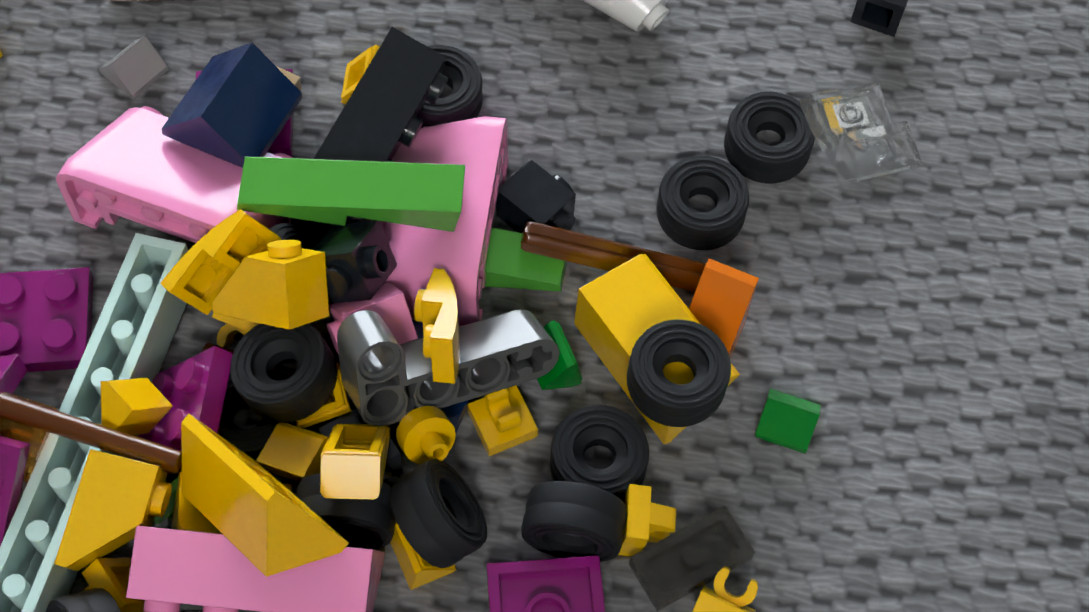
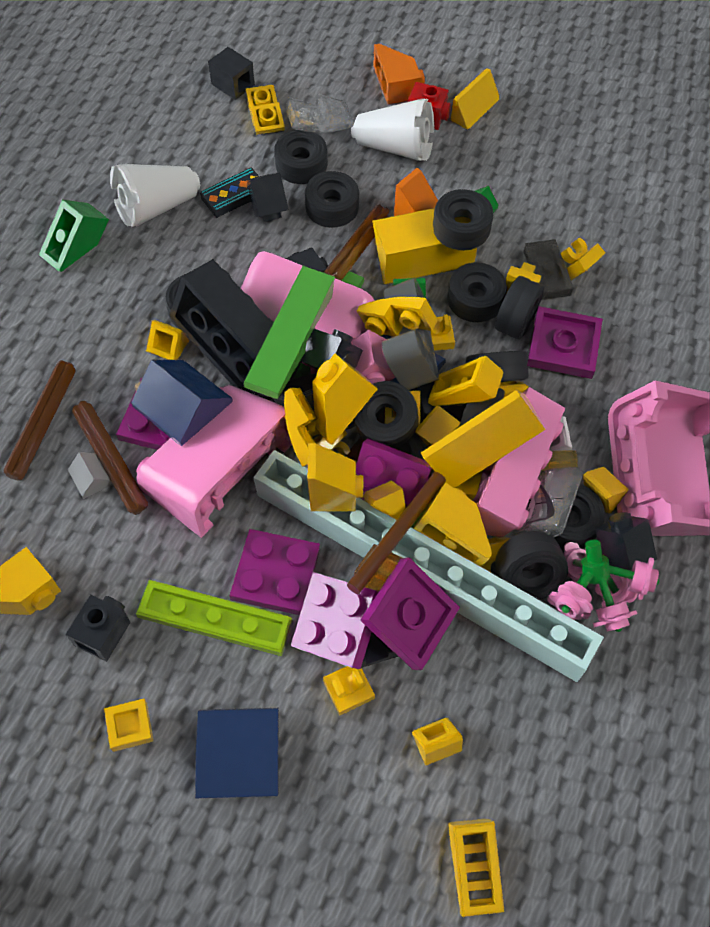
camera: 70 degrees left, 0 degrees up
yellow tile [396,406,456,464] -> none
none -> reddish brown axle [72,401,148,515]
none -> black tile [200,167,259,218]
none -> yellow slope [246,85,285,135]
none -> black brick [246,172,289,221]
none -> yellow slope [307,443,363,512]
none -> white cone [351,99,434,161]
none -> orange slope [373,44,425,104]
none -> red brick [407,82,452,130]
none -> yellow slope [451,68,499,129]

